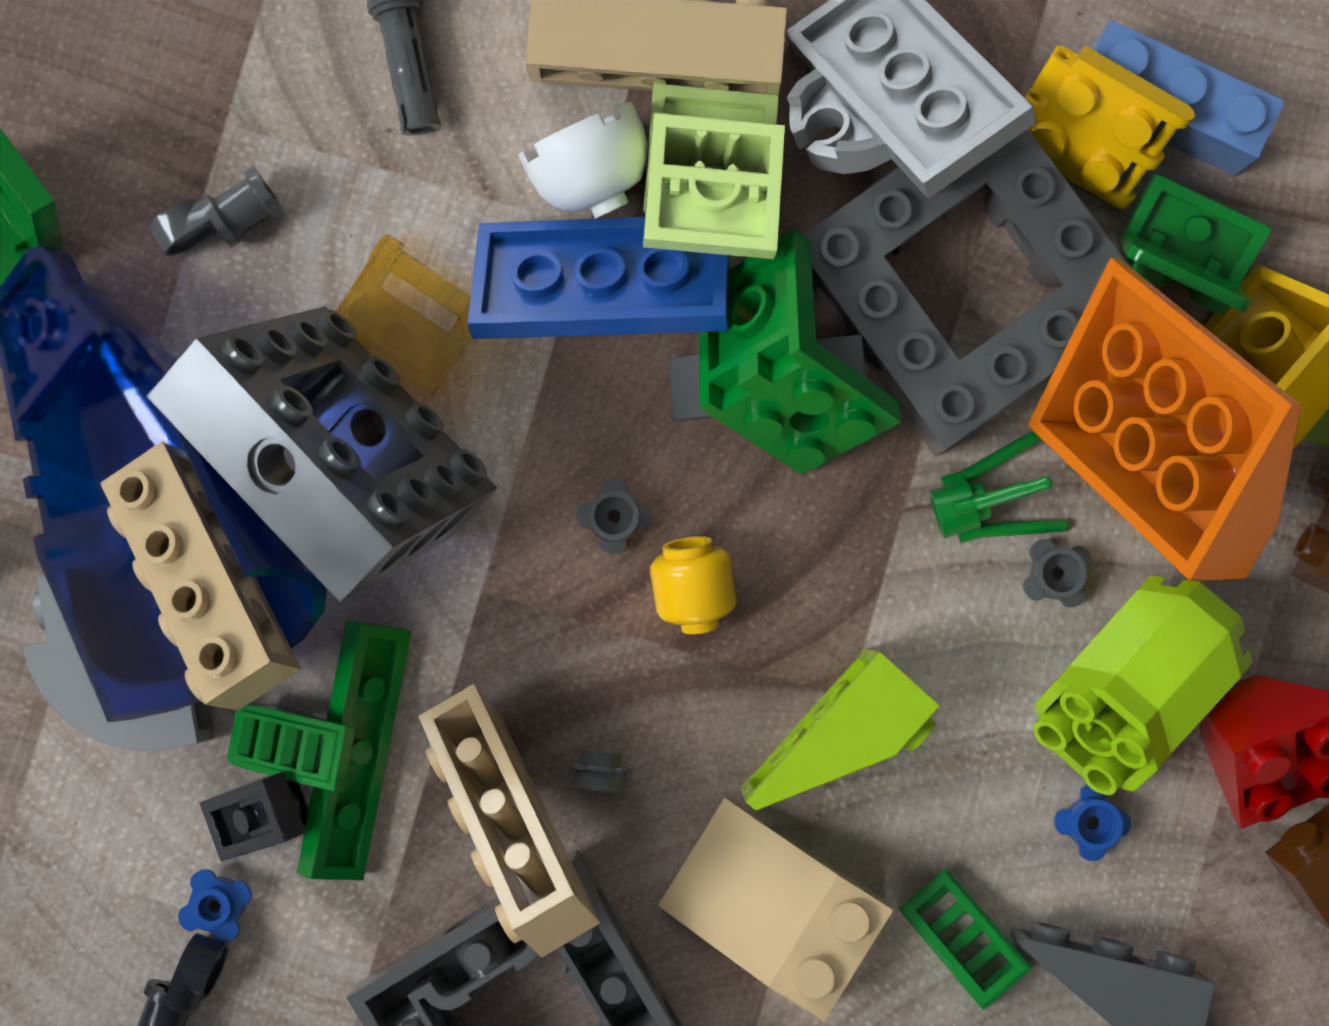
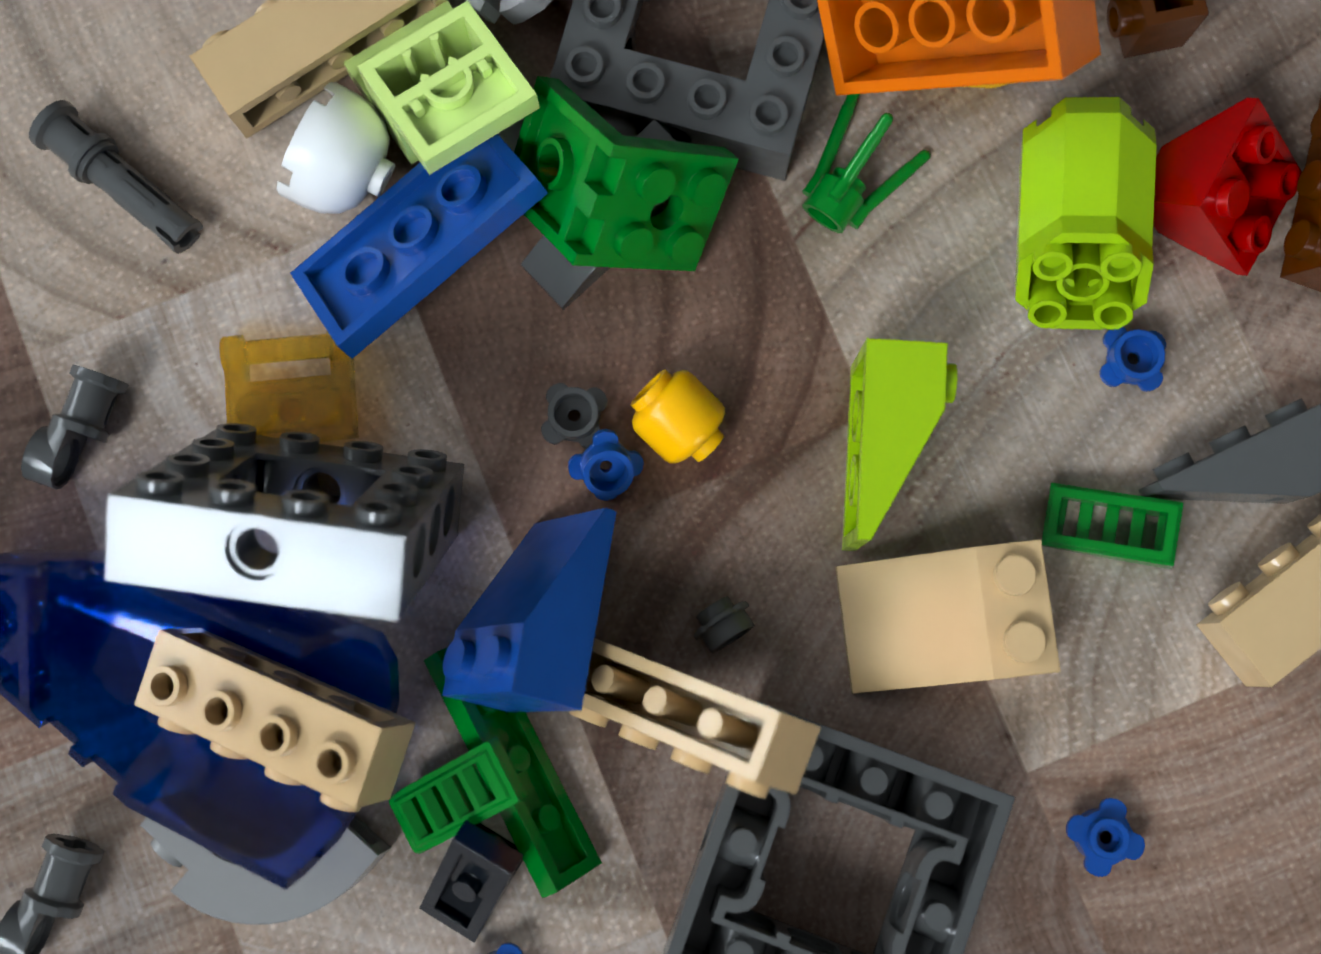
camera: 35 degrees left, 5 degrees down
dark grey plate [1023,539,1092,607] -> none
none -> blue slope [442,508,617,713]
none -> blue plate [568,429,644,501]

